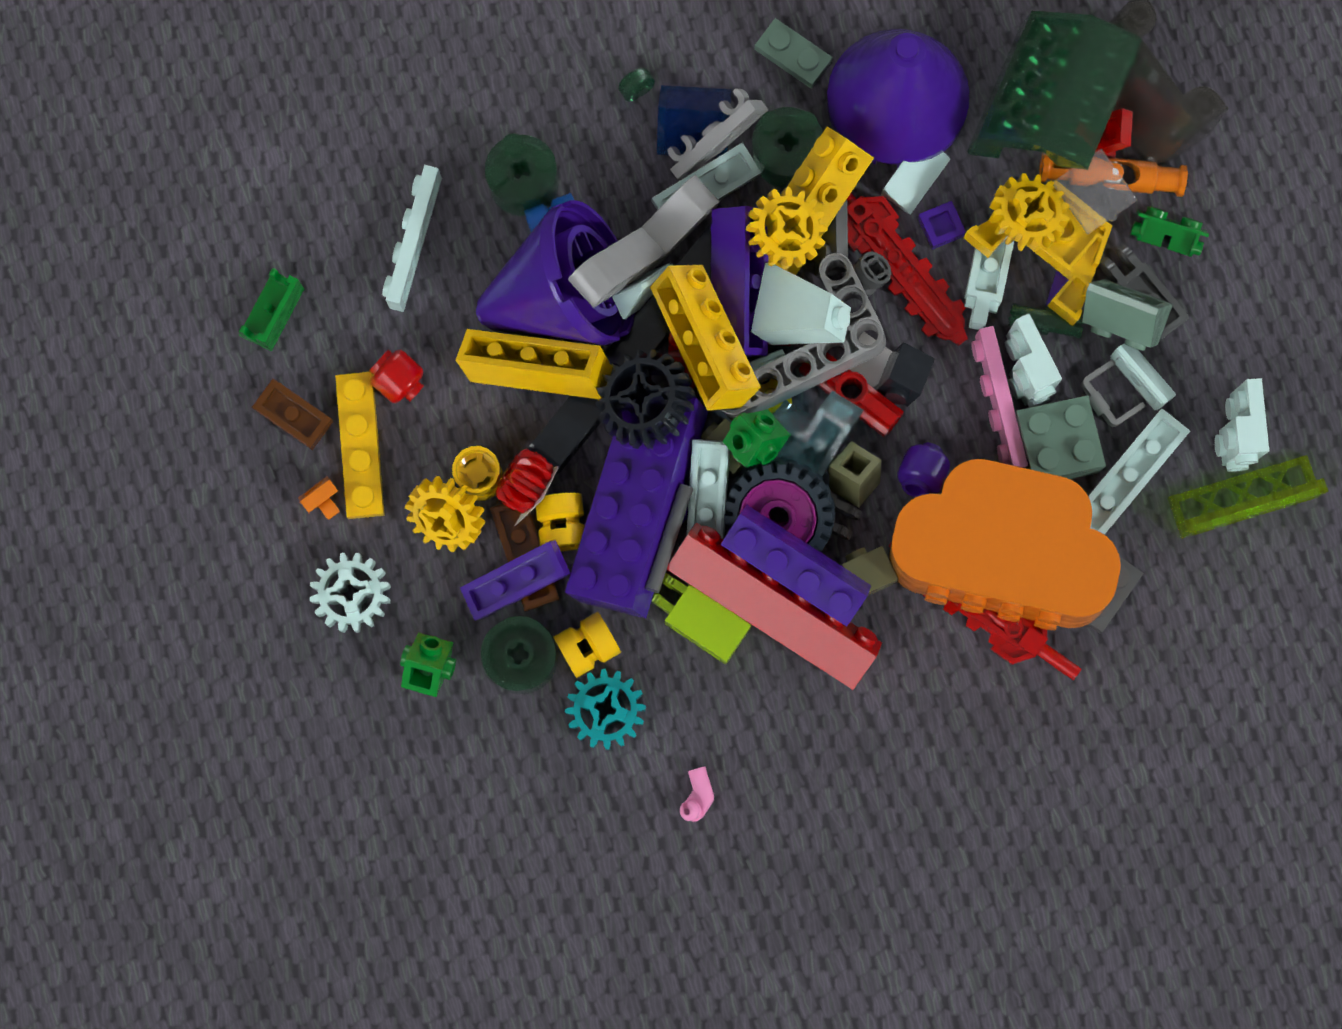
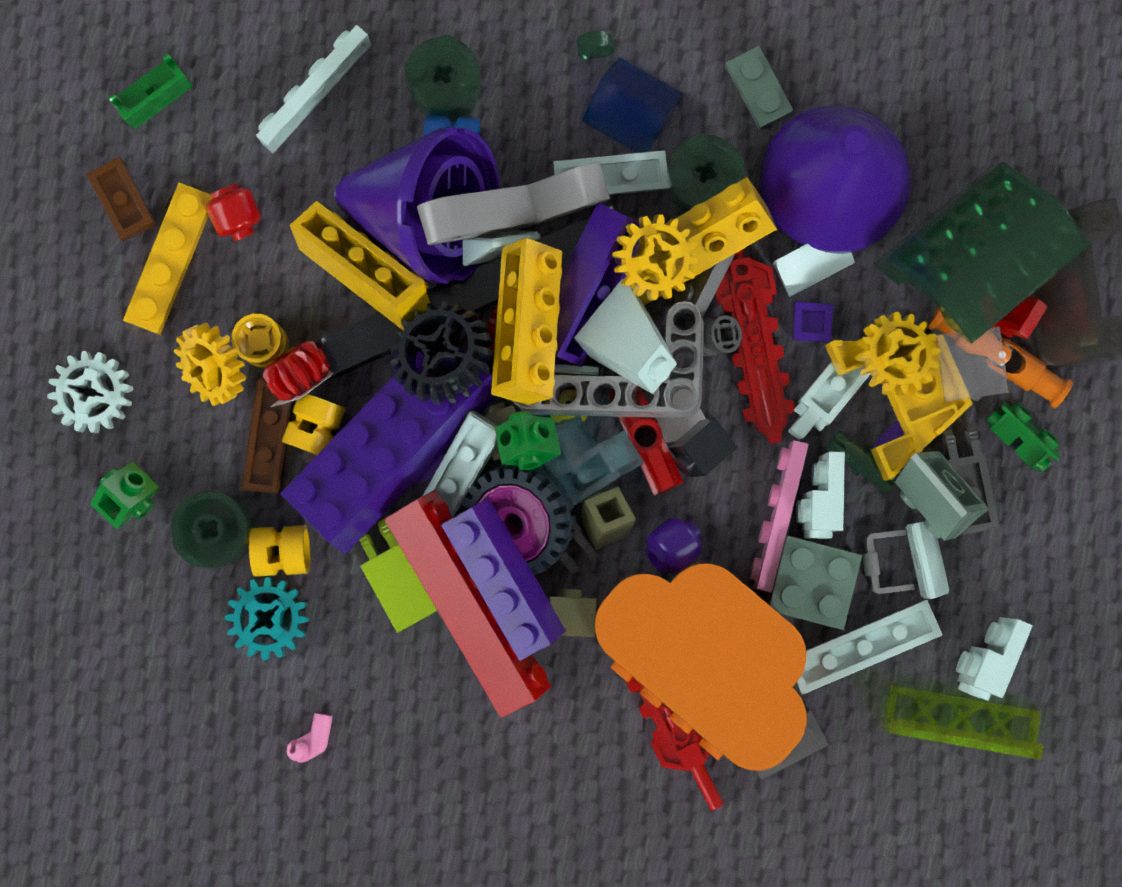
camera: 30 degrees right, 5 degrees up
orange tile [298,476,340,520] -> none
dark purple plate [460,540,571,621] -> none
dark grey bar [645,484,693,593] -> none
light grey plate [667,88,768,179] -> none

